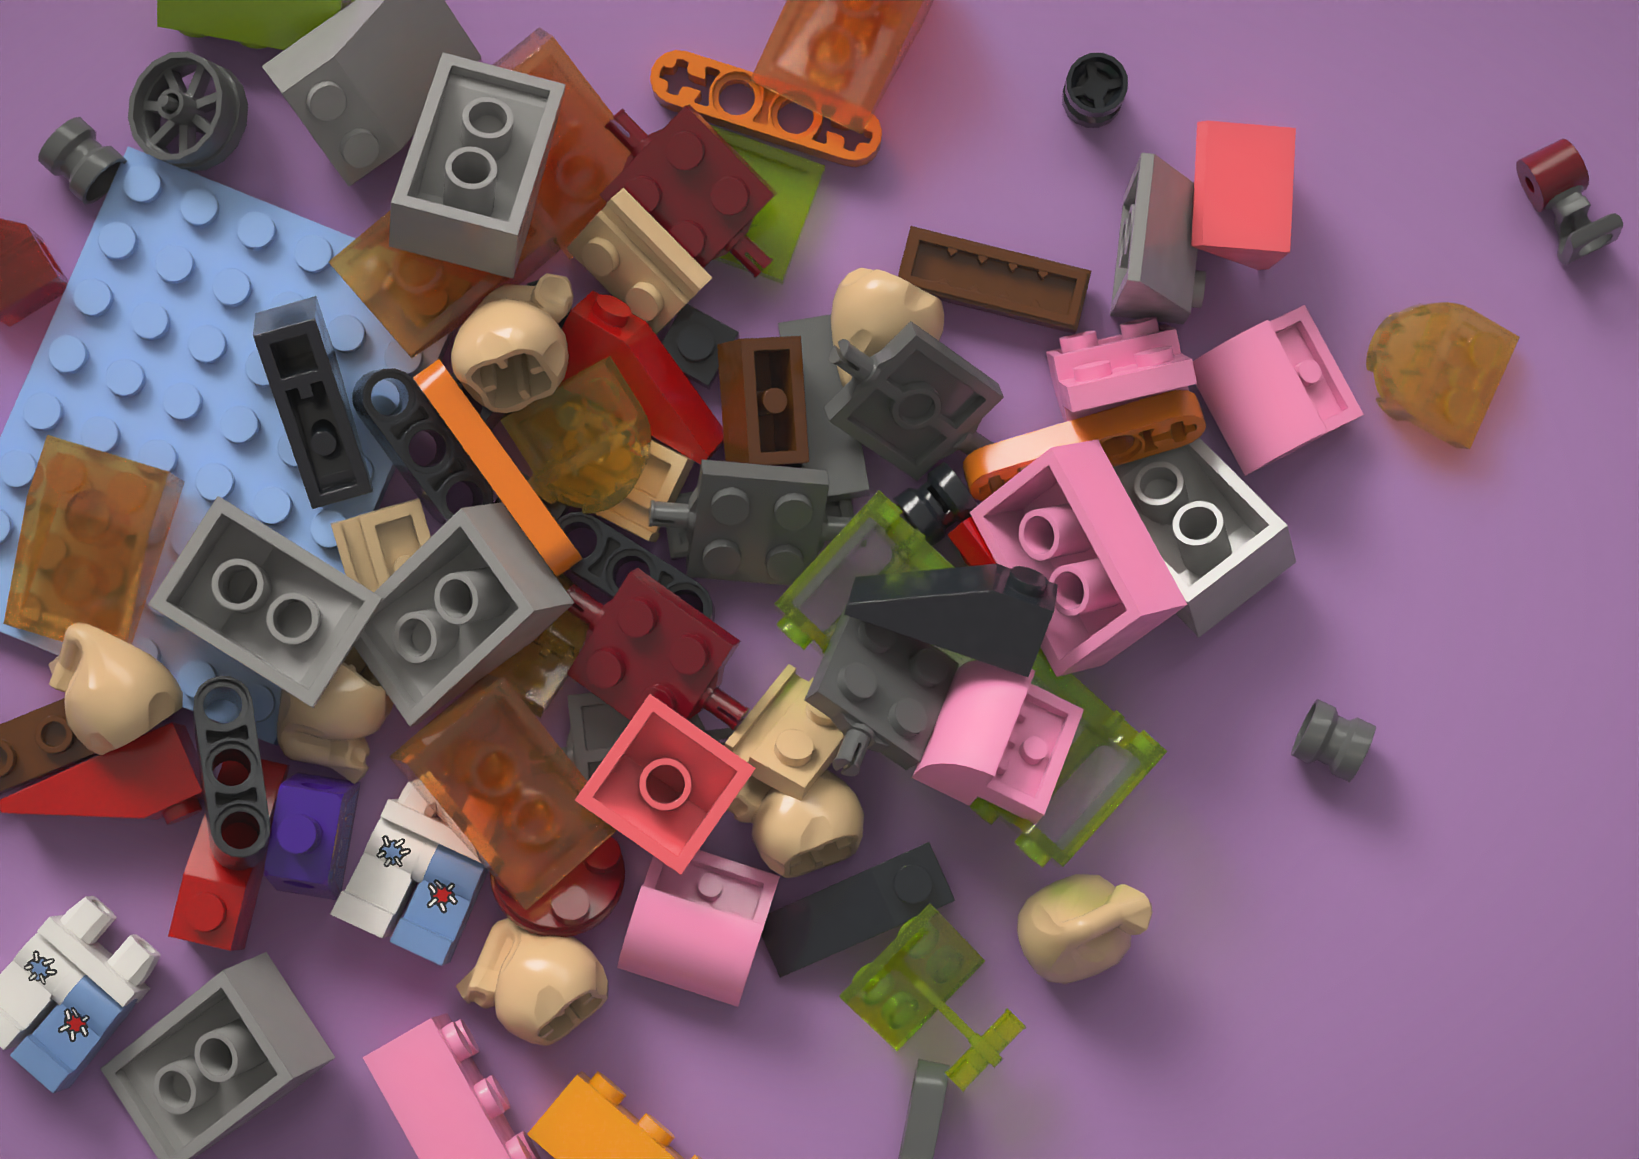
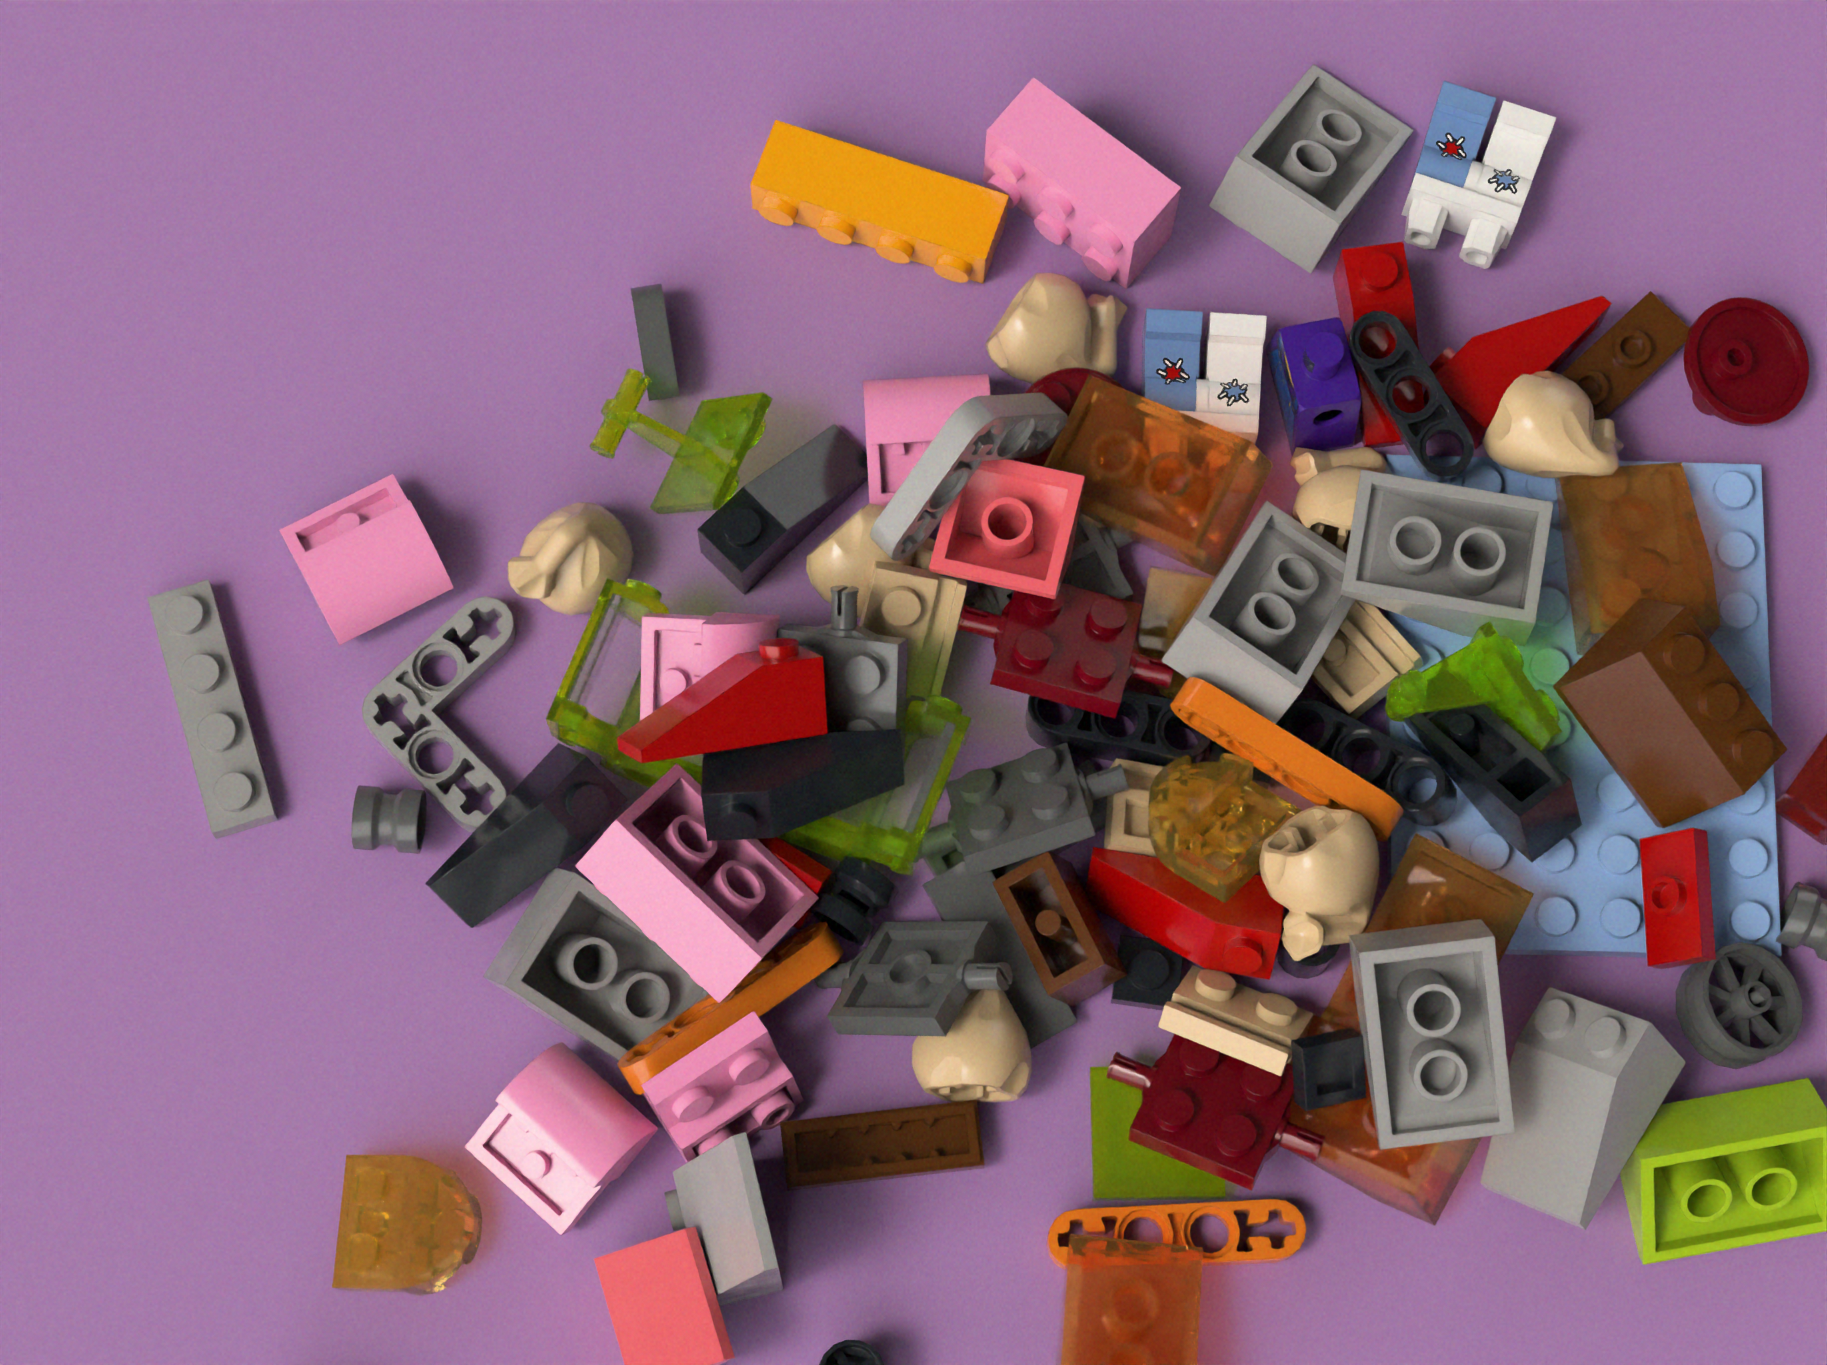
camera: 155 degrees right, 10 degrees down
none -> light grey plate [147,579,278,839]
none -> bright pink brick [279,474,454,645]
none -> light grey beam [362,596,516,833]
none -> black slope [425,743,628,928]
none -> red slope [617,638,828,764]
none -> light grey beam [870,393,1068,561]
none -> black plate [1291,1027,1366,1111]
none -> clear neon green plate [1385,621,1562,755]
none -> reddish brown slope [1552,598,1788,828]
none -> red plate [1640,827,1716,969]

